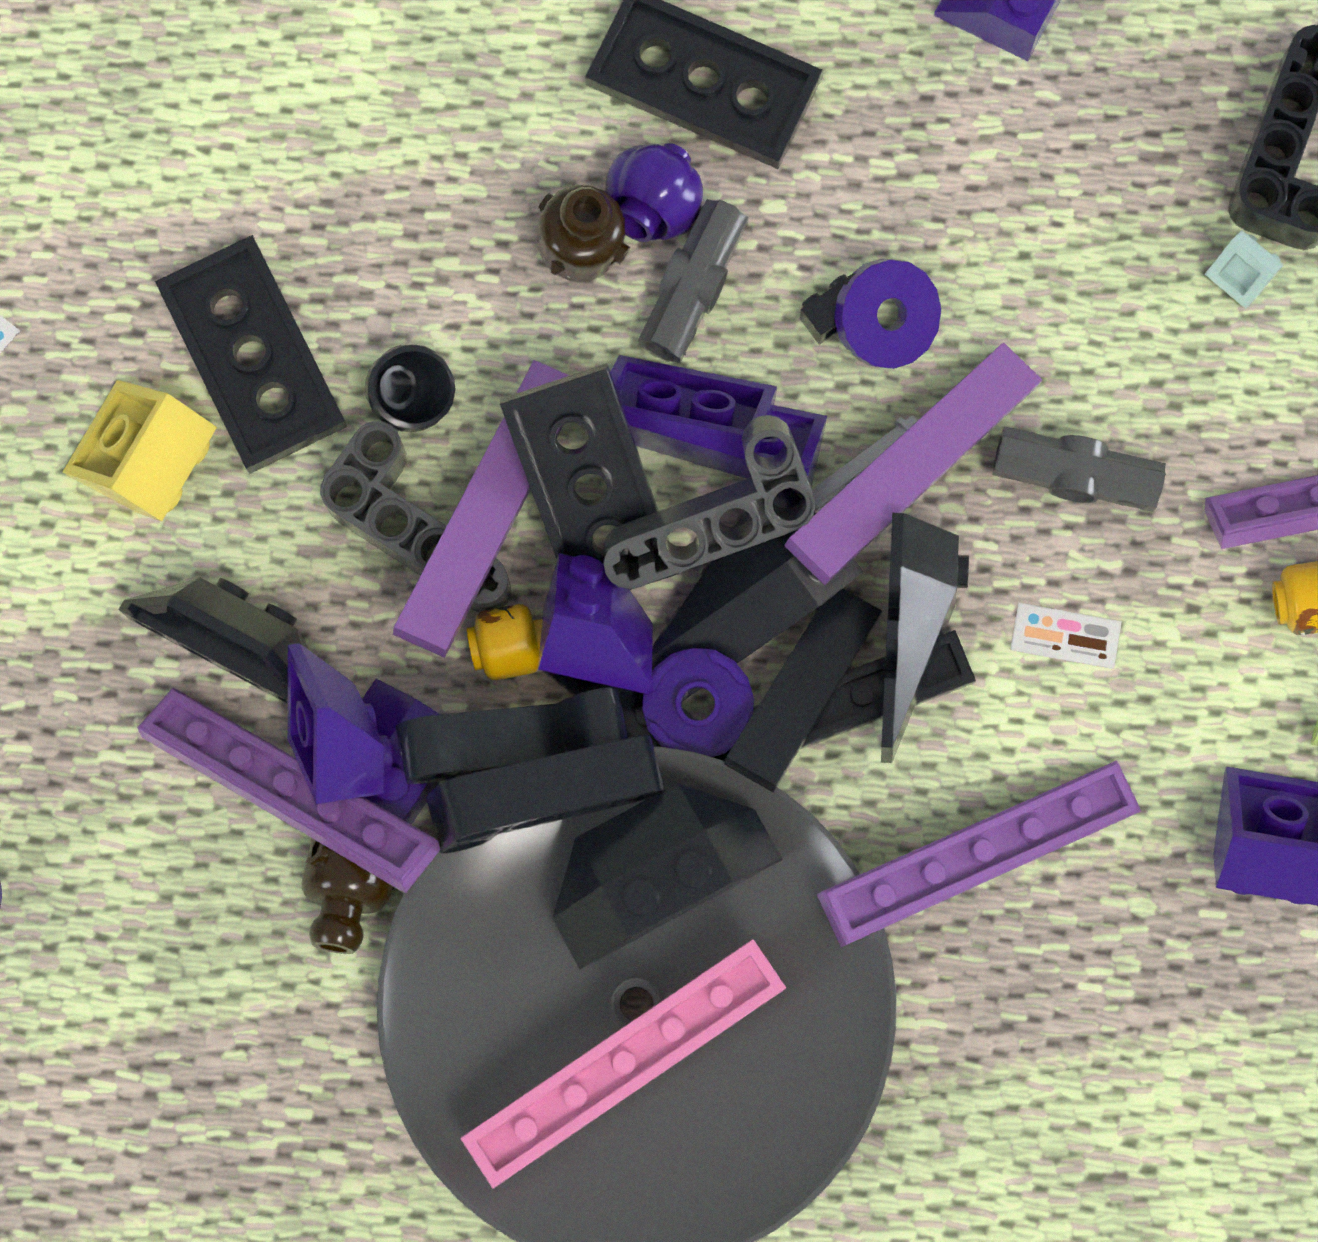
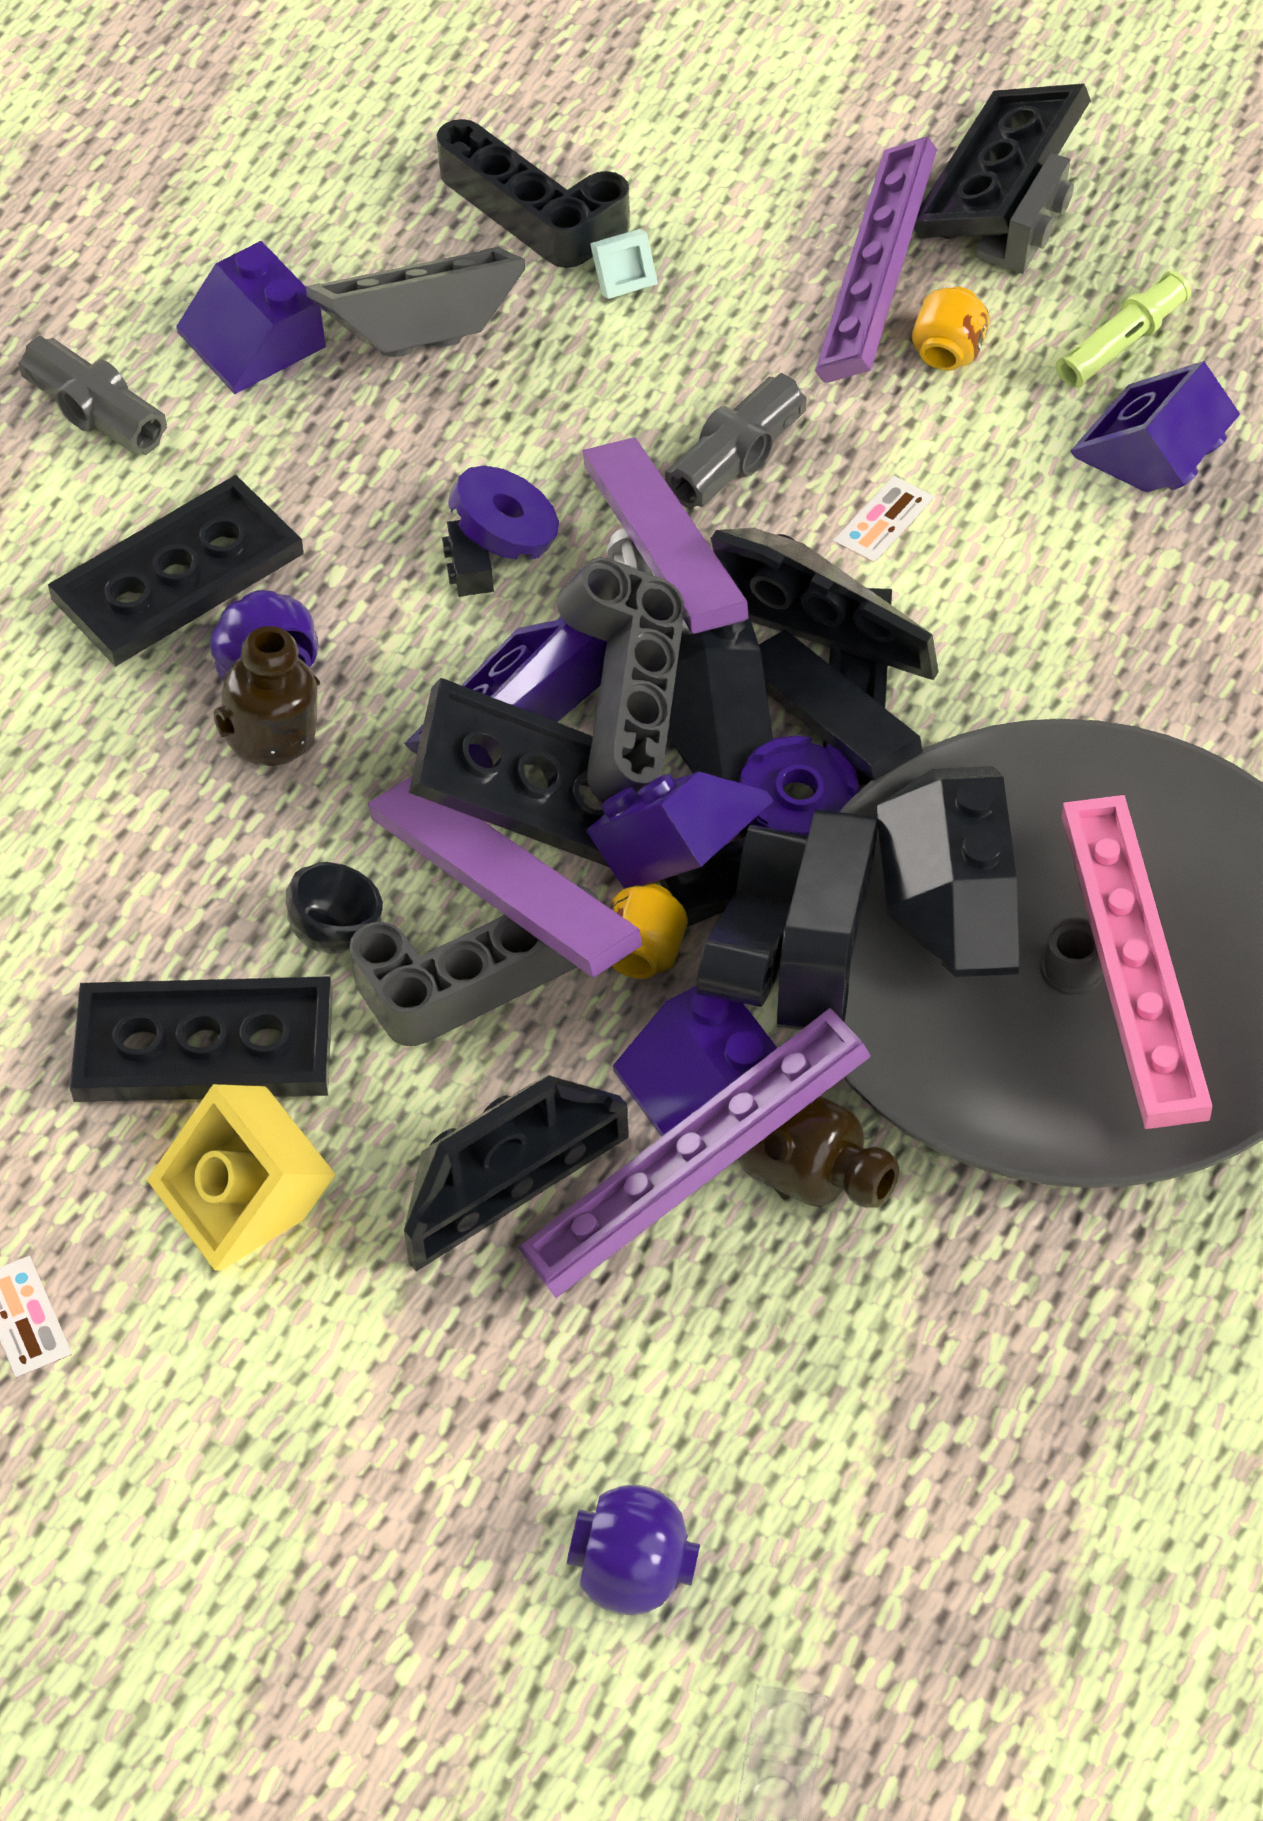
camera: 65 degrees left, 25 degrees down
dark purple slope [288,643,392,804] -> none
dark grey piece [638,199,748,364] -> none
medium lavender tile [817,760,1141,947] -> none
none -> dark grey wedge [306,247,525,357]

